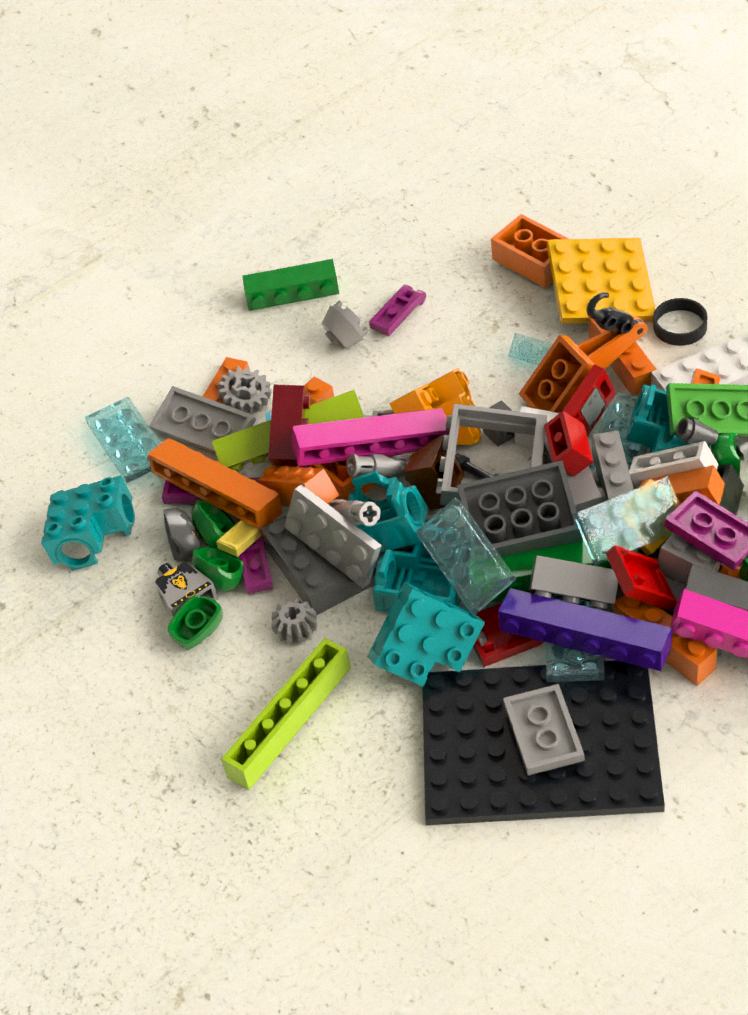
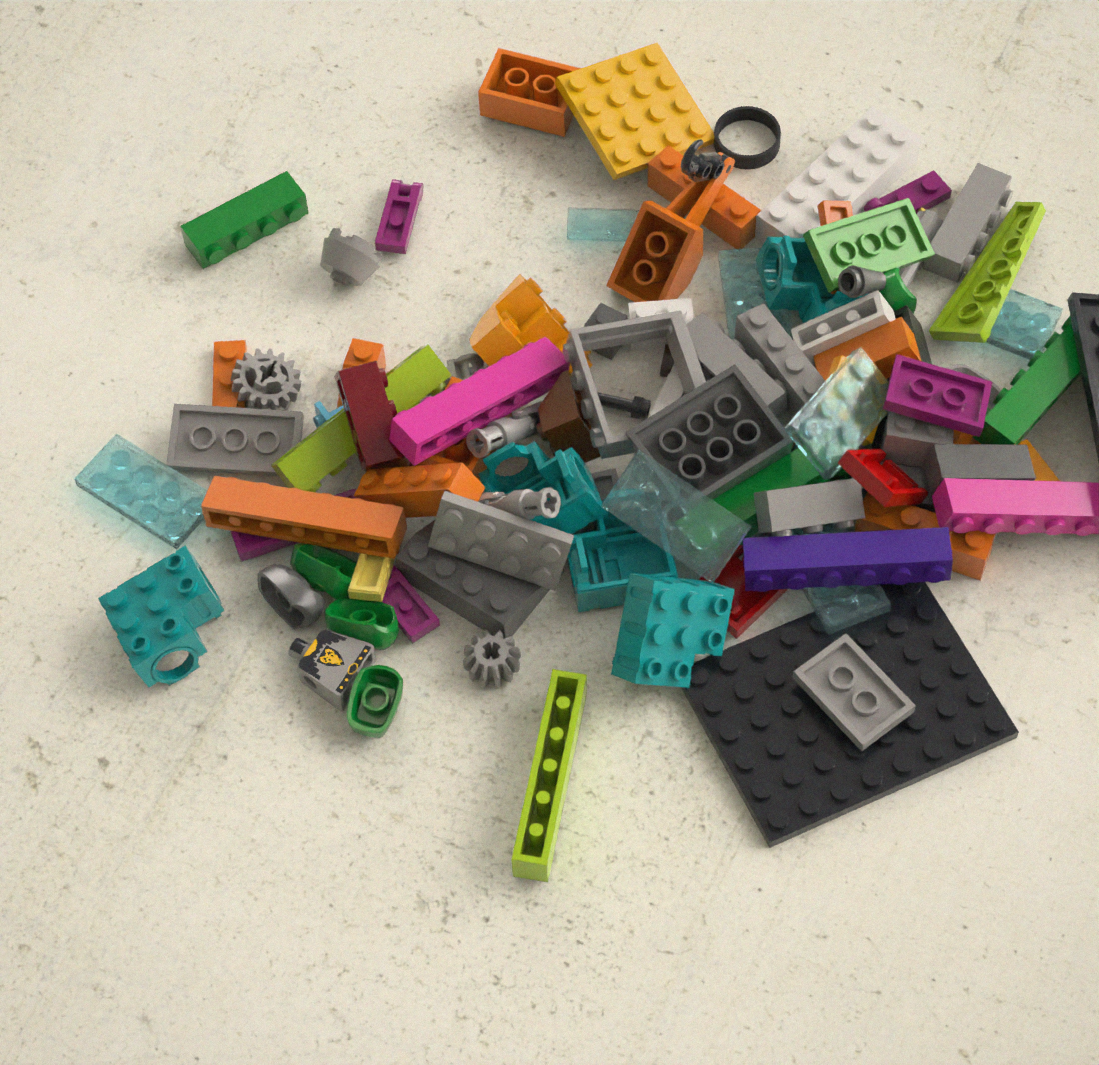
camera: 30 degrees left, 10 degrees up
red brick [544,411,594,476] -> none
red container [563,364,617,437] -> none

